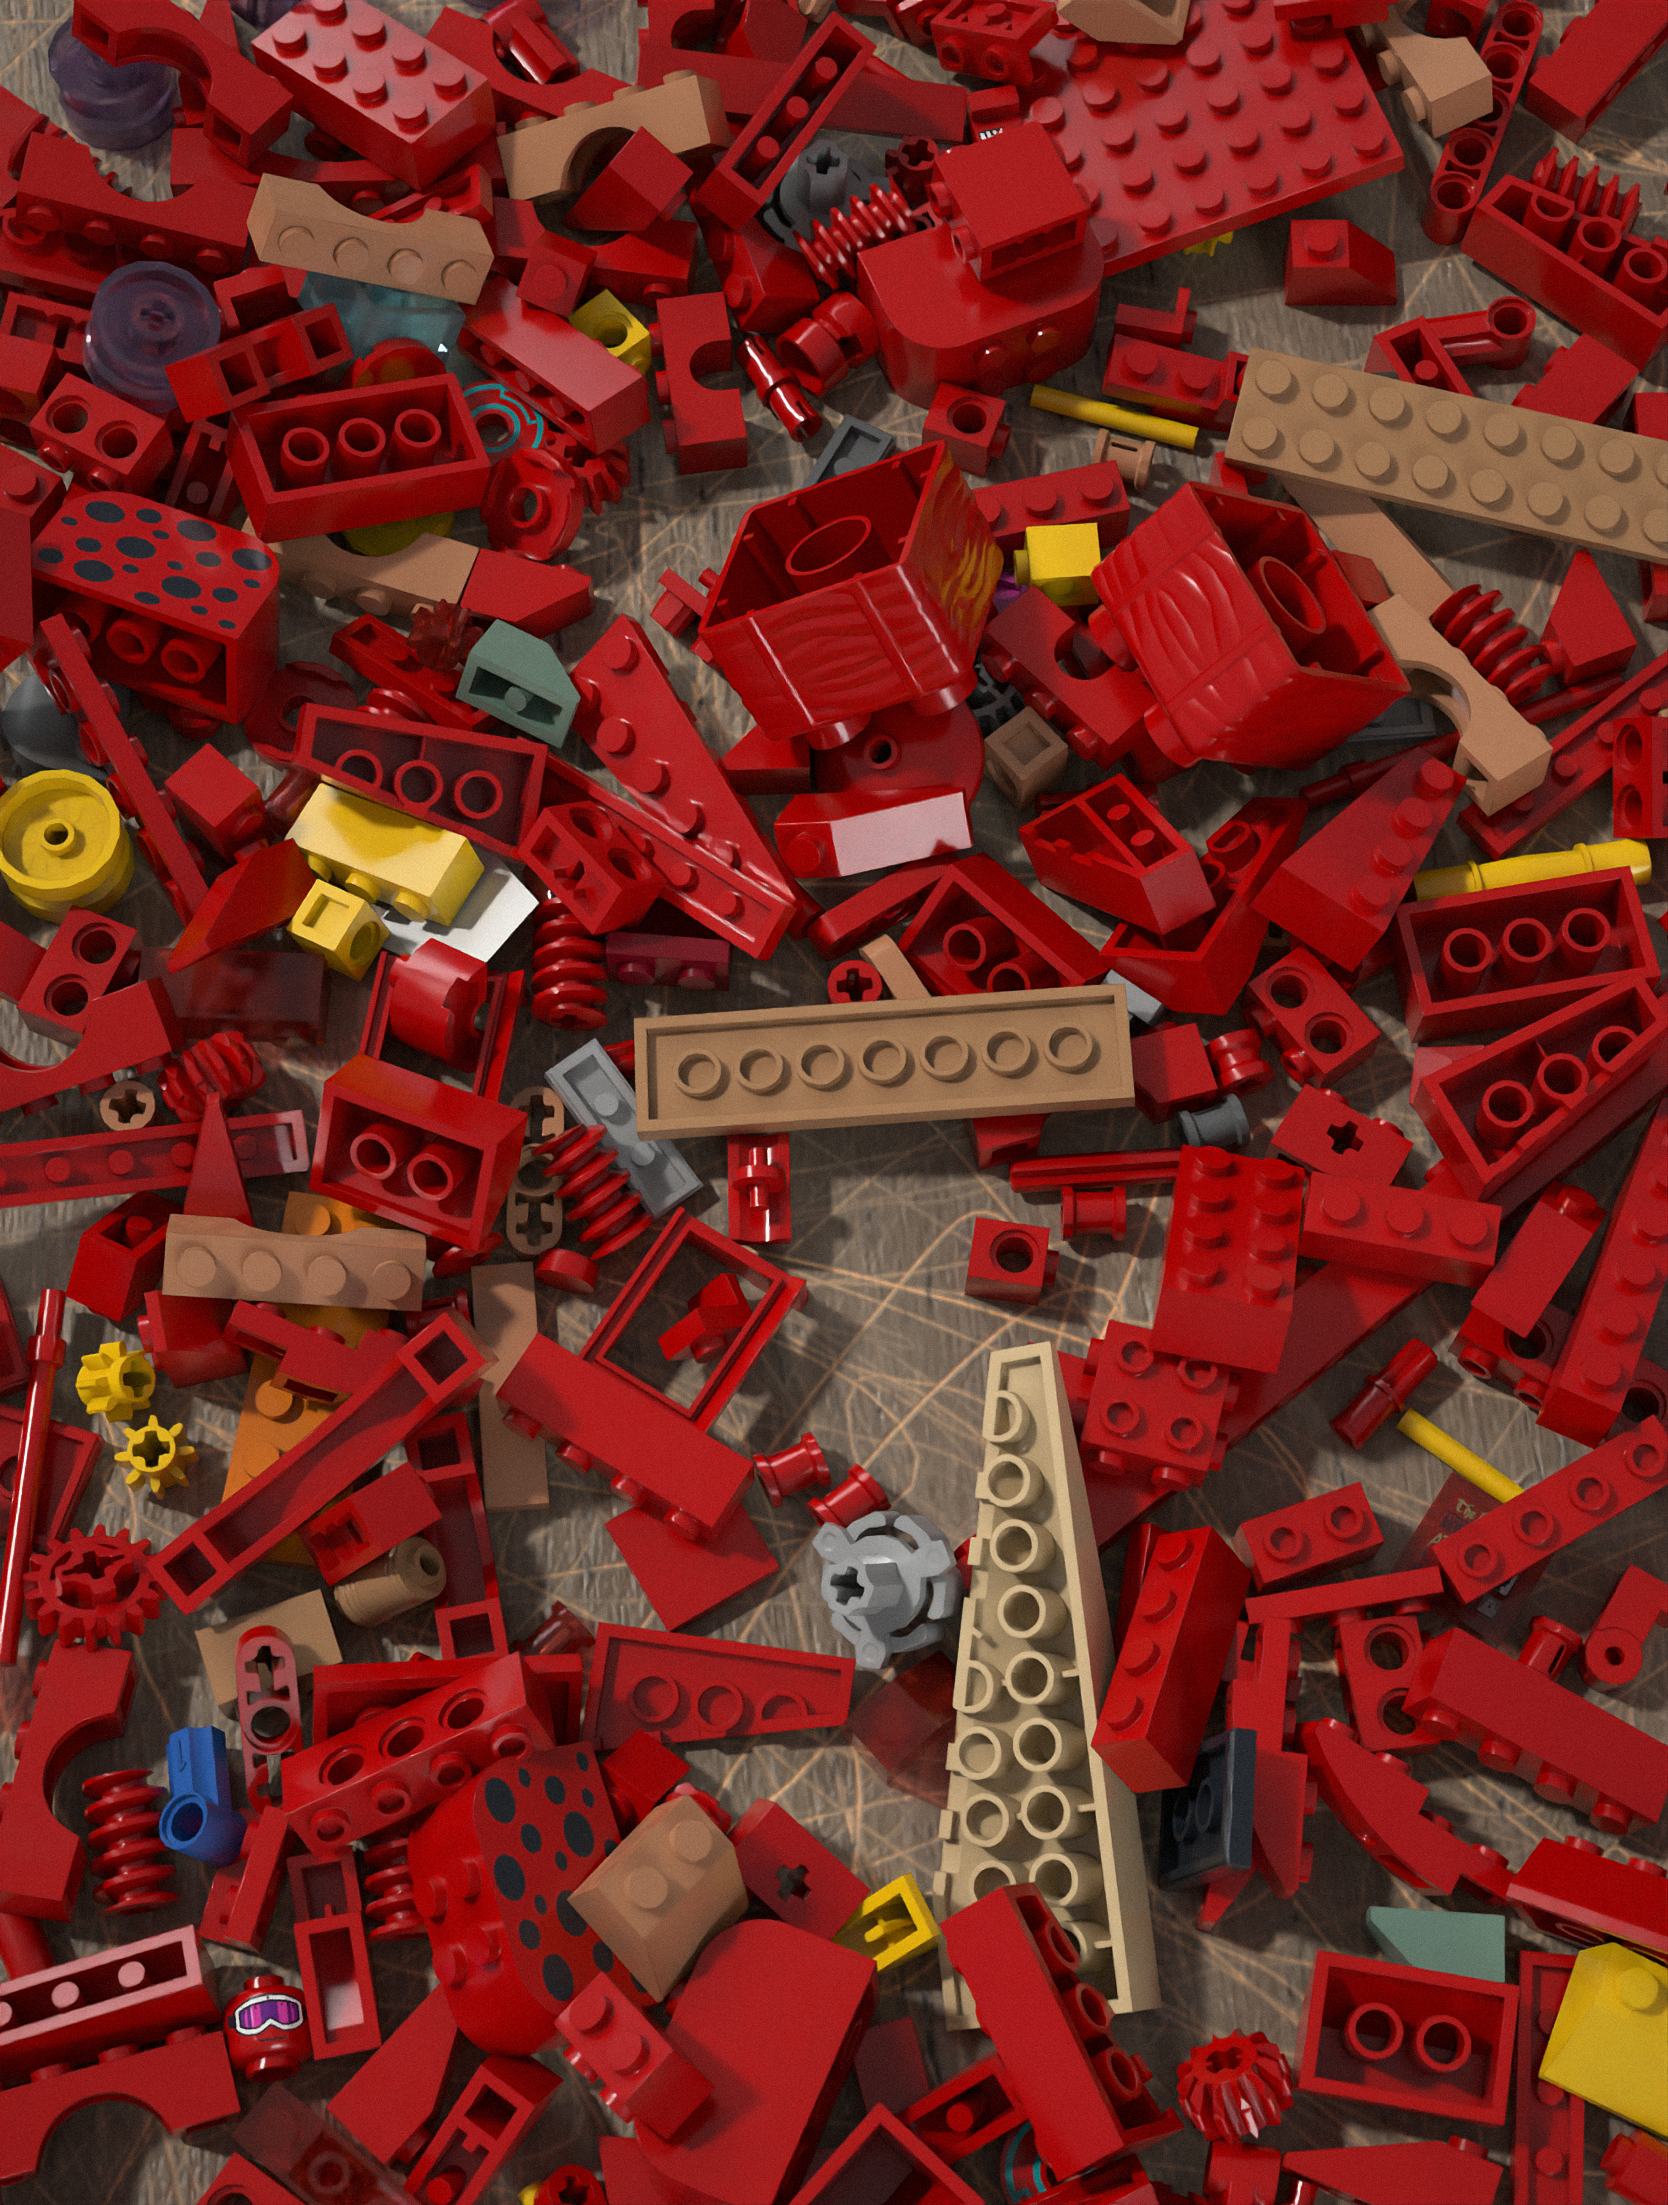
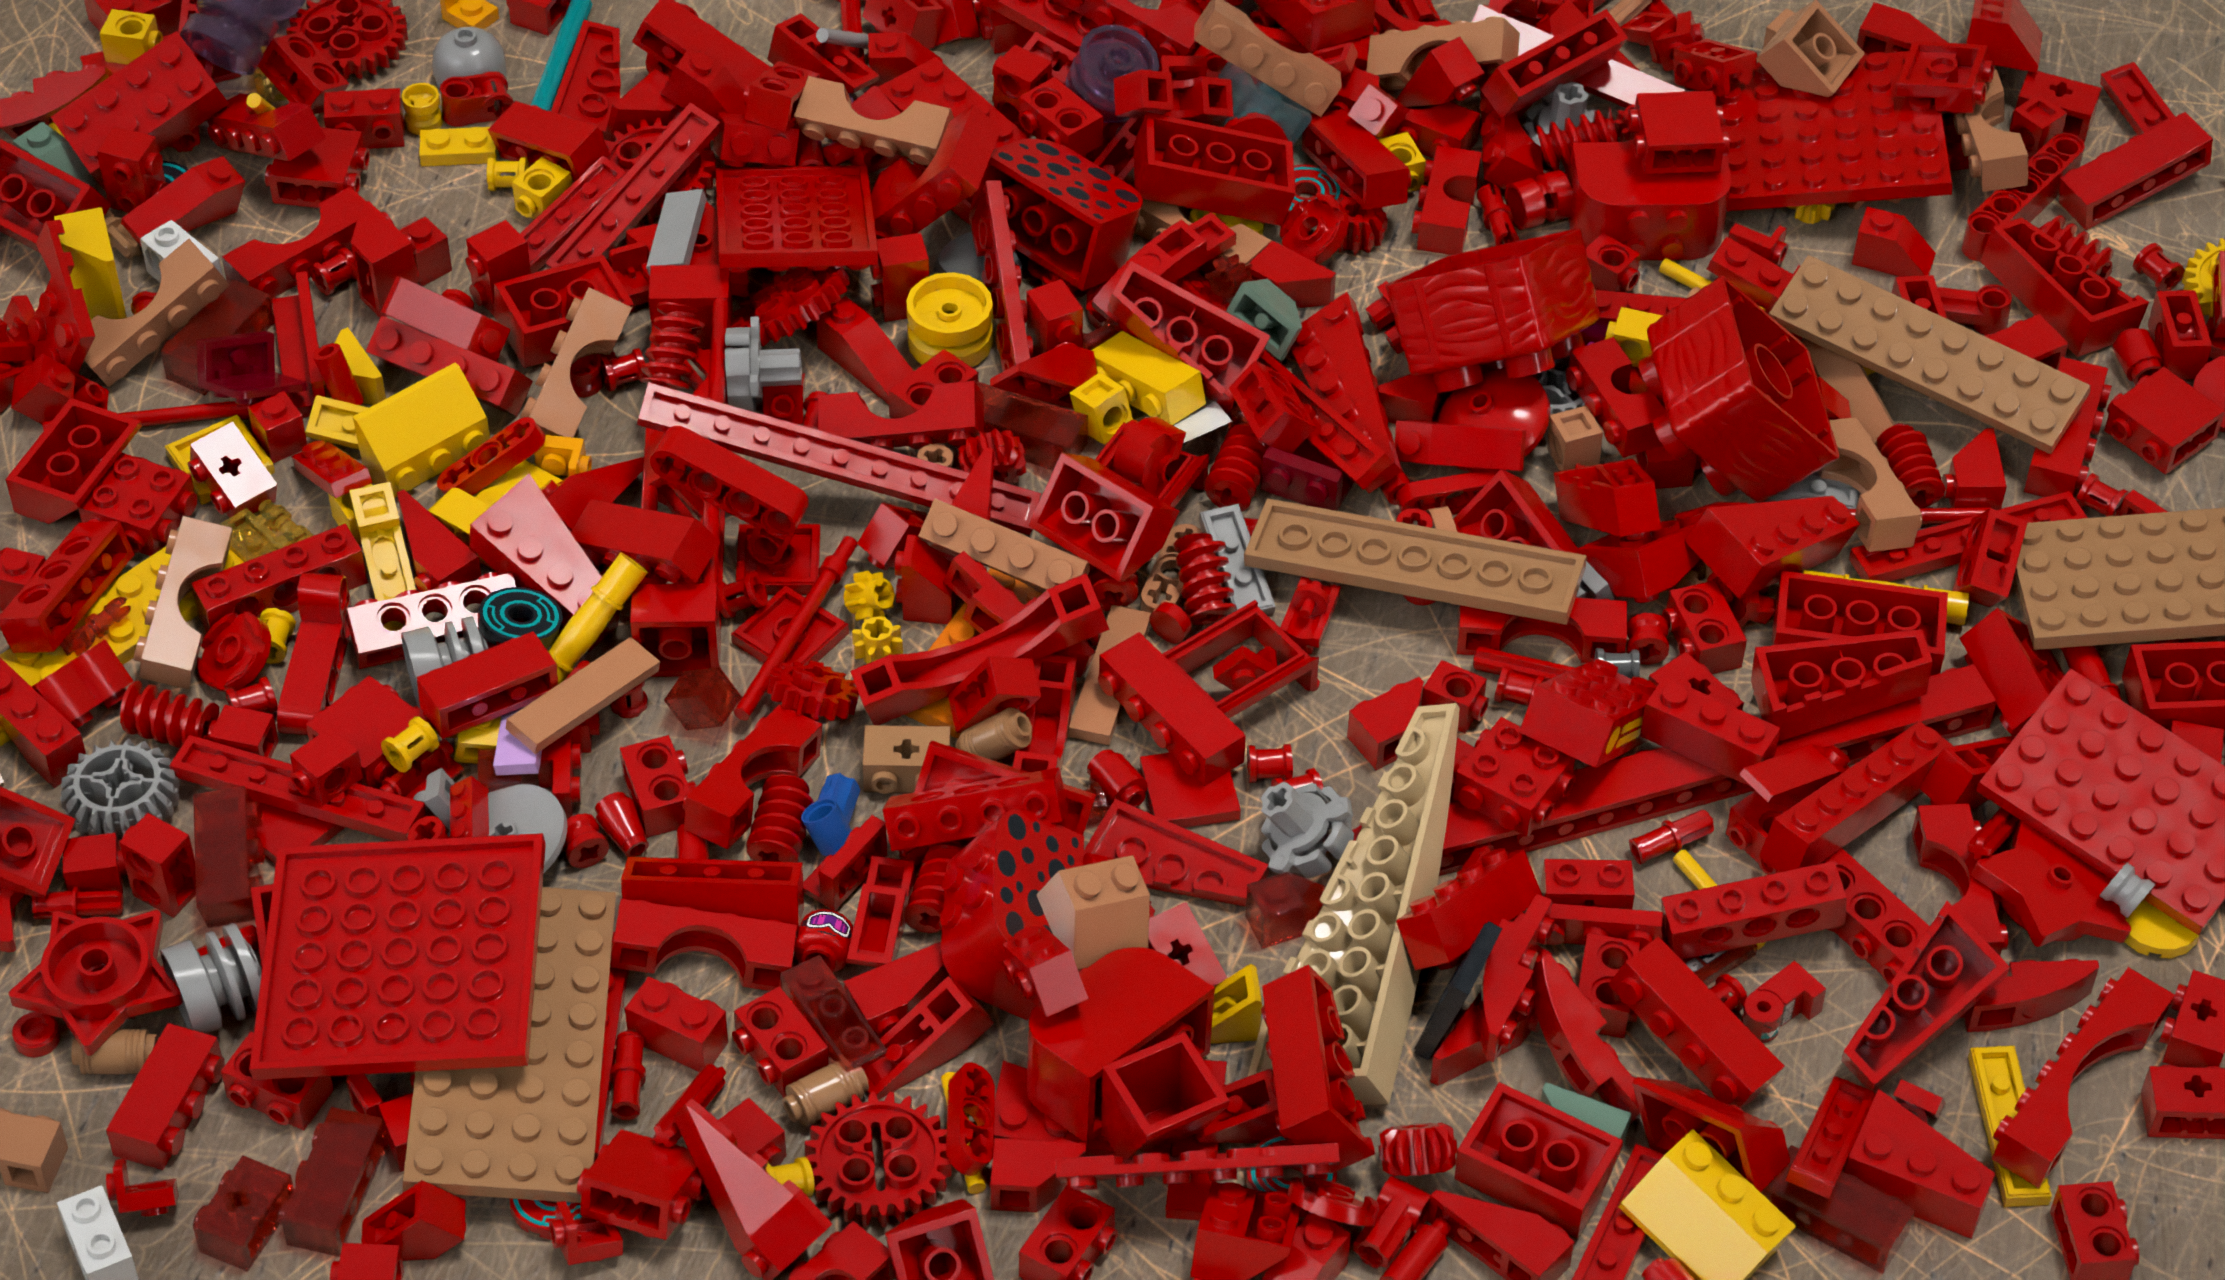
camera: 20 degrees right, 20 degrees down
red beam [234,1625,303,1814] -> none
none -> red brick [1087,749,1148,808]
none -> red slope [1092,212,1236,328]
none -> red slope [1347,676,1424,770]

